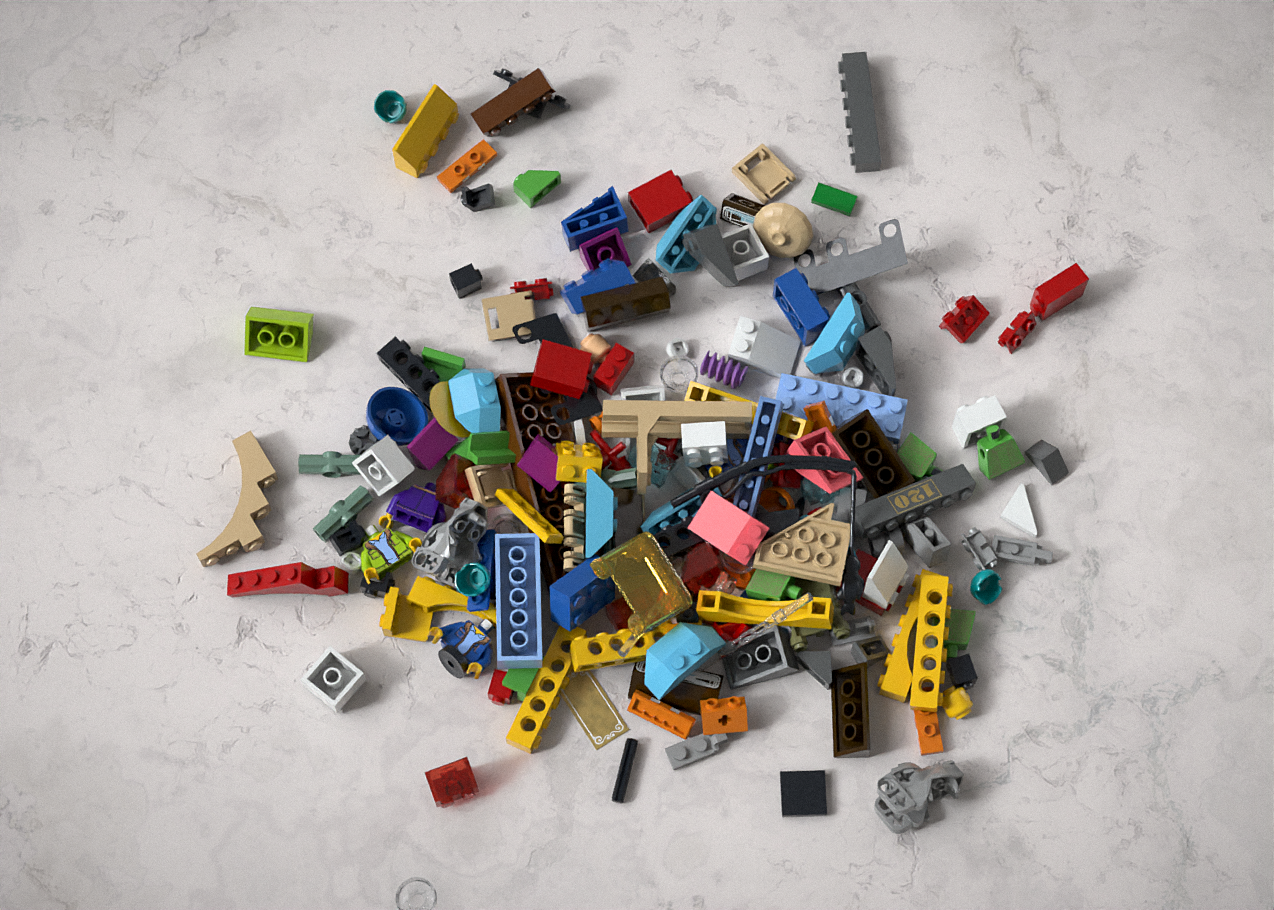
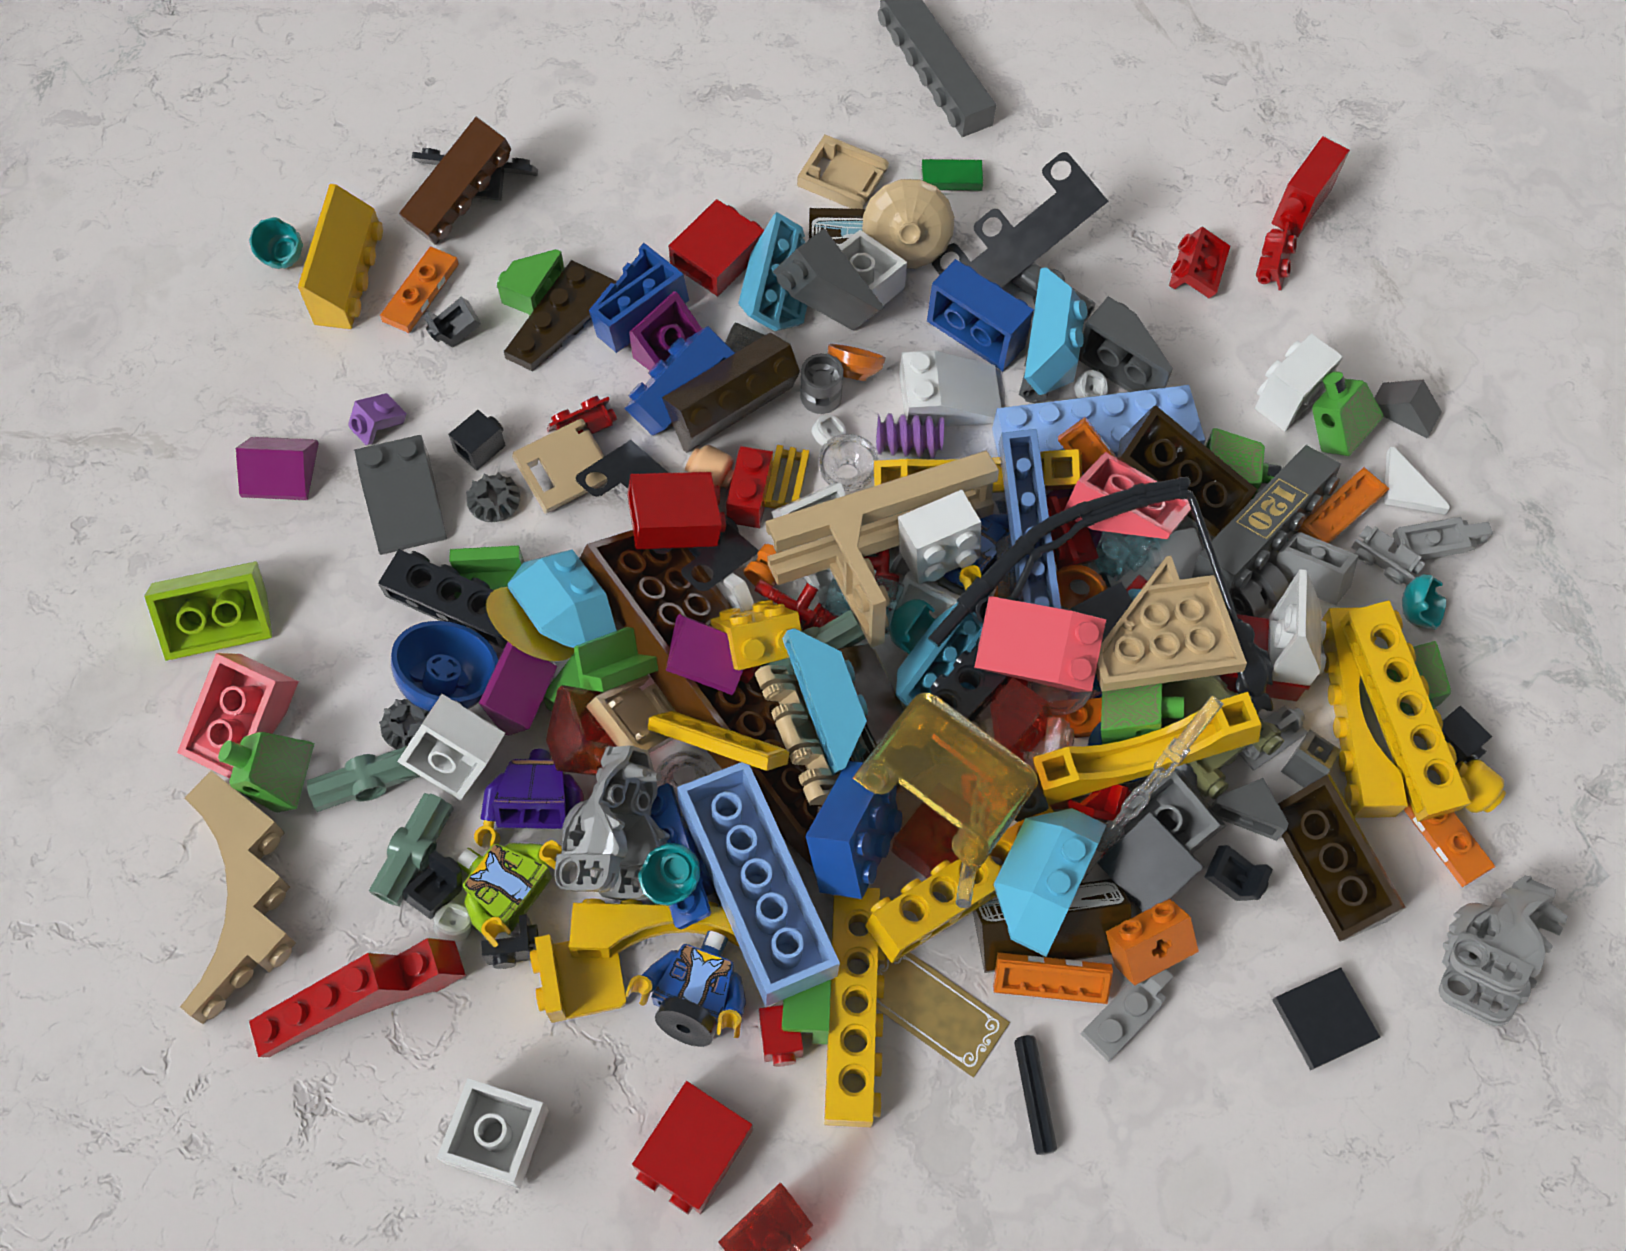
camera: 25 degrees left, 5 degrees down
none -> coral slope [177,653,299,778]
none -> bright green torso [218,732,315,813]
none -> magenta slope [235,437,319,500]
none -> medium lavender bracket [348,393,406,445]
none -> dark grey slope [354,435,447,555]
none -> dark grey gear [466,472,520,522]
none -> dark brown wing [504,260,617,372]
none -> red brick [632,1080,753,1215]
none -> yellow tile [765,445,809,509]
none -> flat silver wheel [800,353,844,414]
none -> orange piece [827,344,886,381]
none -> teal hair [889,599,935,654]
none -> tile [1097,812,1204,912]
none -> black bracket [1204,845,1273,901]
none -> orange plate [1298,467,1389,544]

